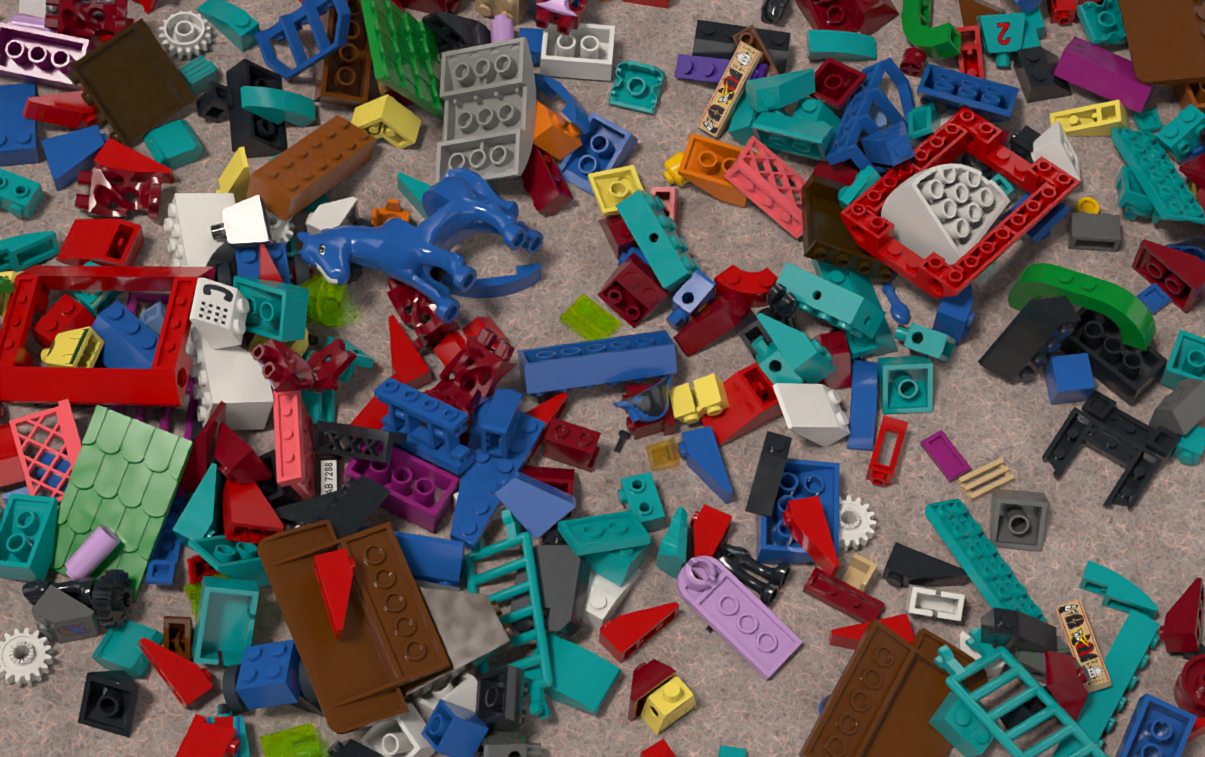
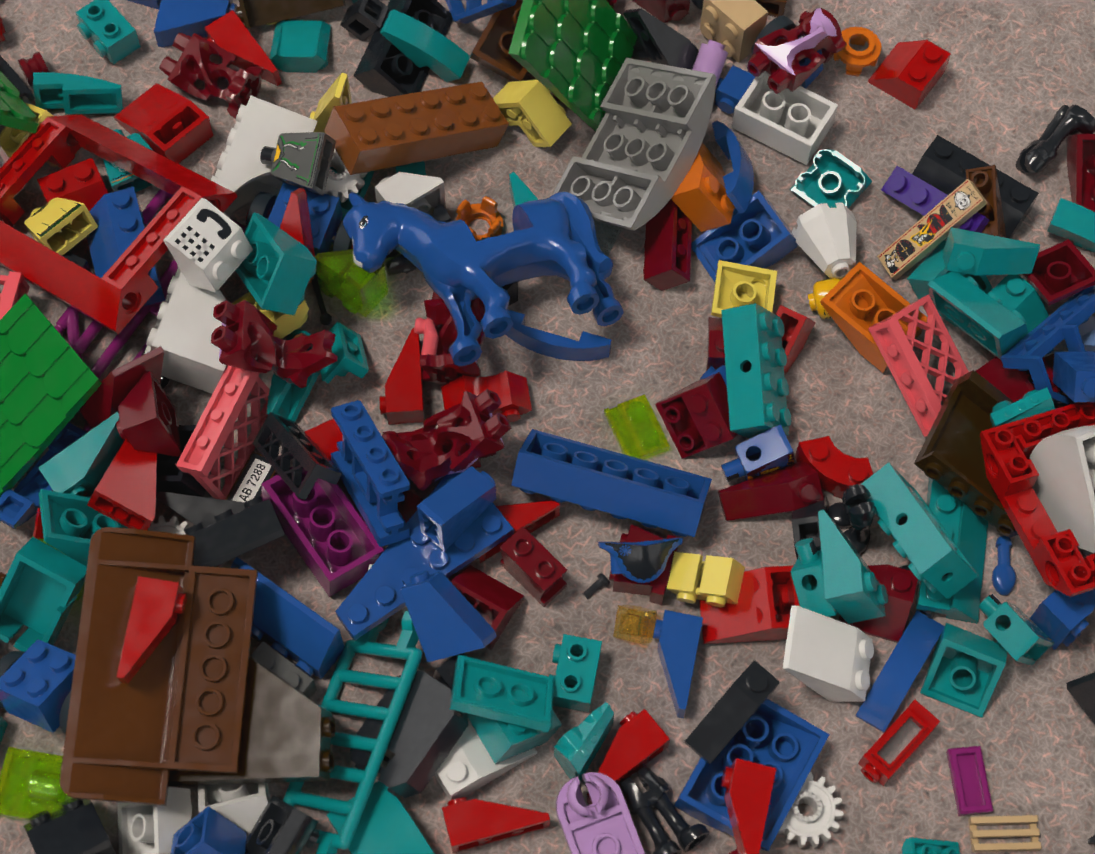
camera: 30 degrees right, 5 degrees up
none -> coral arm [414,317,439,355]
none -> white cone [792,203,857,279]

